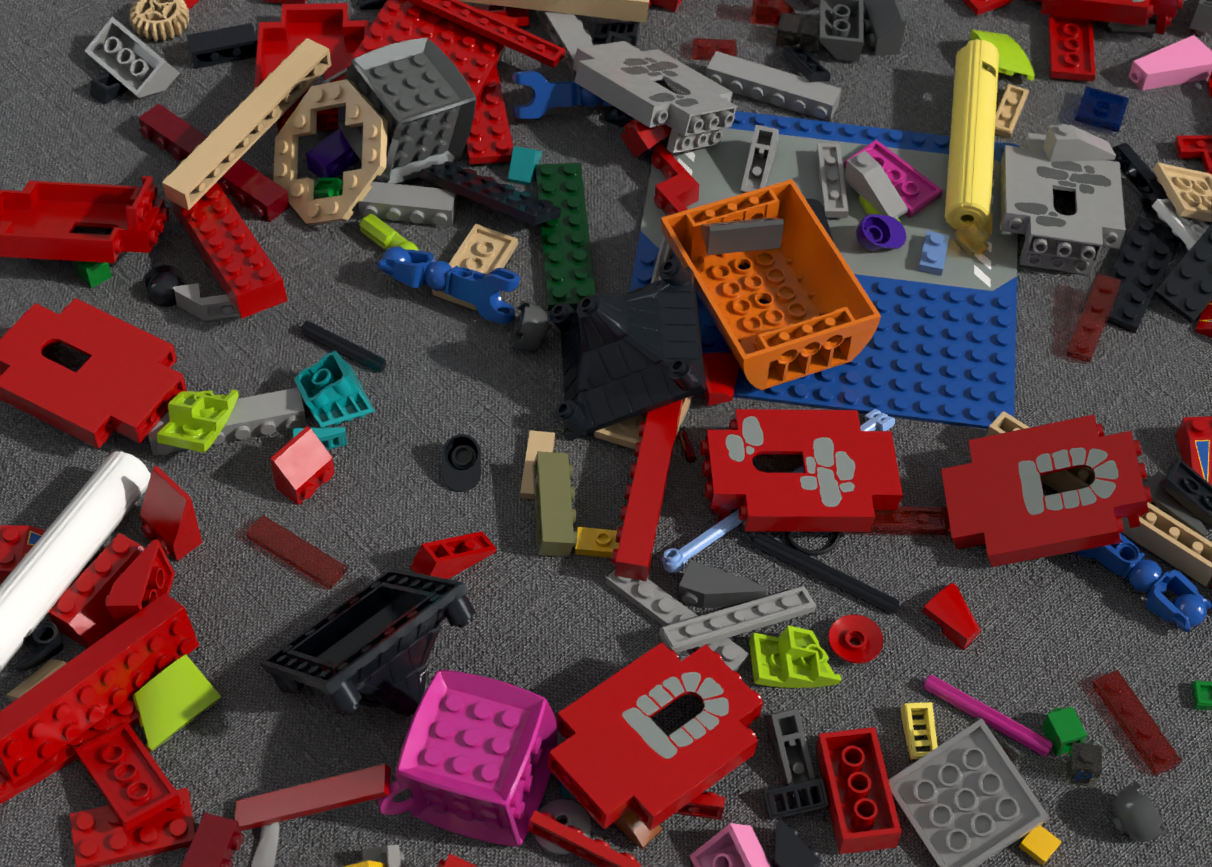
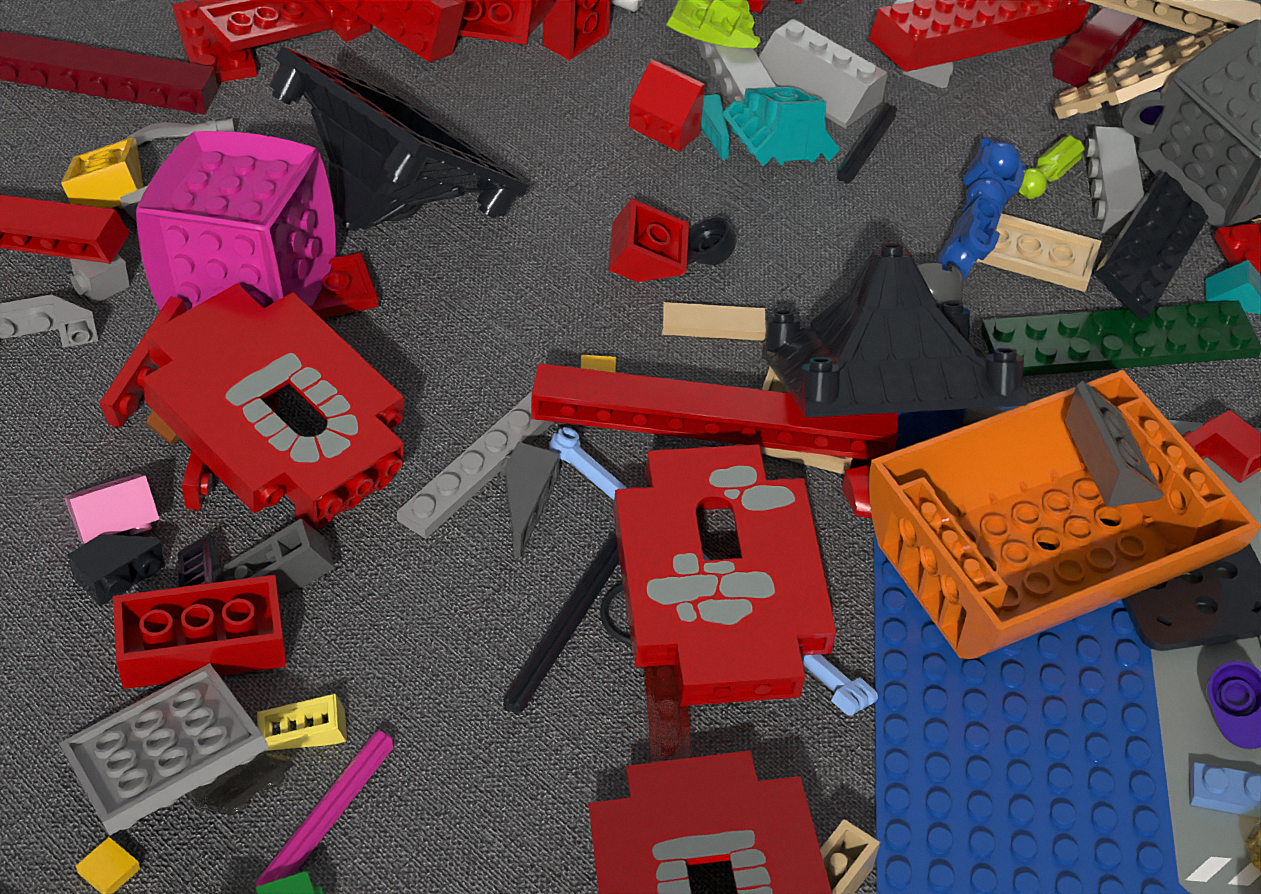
camera: 85 degrees right, 5 degrees down
lime slope [133,654,221,753] -> none
red tile [235,764,391,831] -> none
clear red tile [246,515,347,589] -> none
green bracket [313,178,343,200] -> none
red slope [410,531,497,579] -> none
olive brick [533,451,578,557] -> none
light grey tile [659,586,817,653] -> none
dark red pin [678,430,697,463] -> none
lime slope [749,625,842,688] -> none
red dish [828,614,884,664] -> none
red slope [922,583,981,650] -> none
none -> red slope [608,198,689,282]
none -> light grey slope [759,19,888,128]

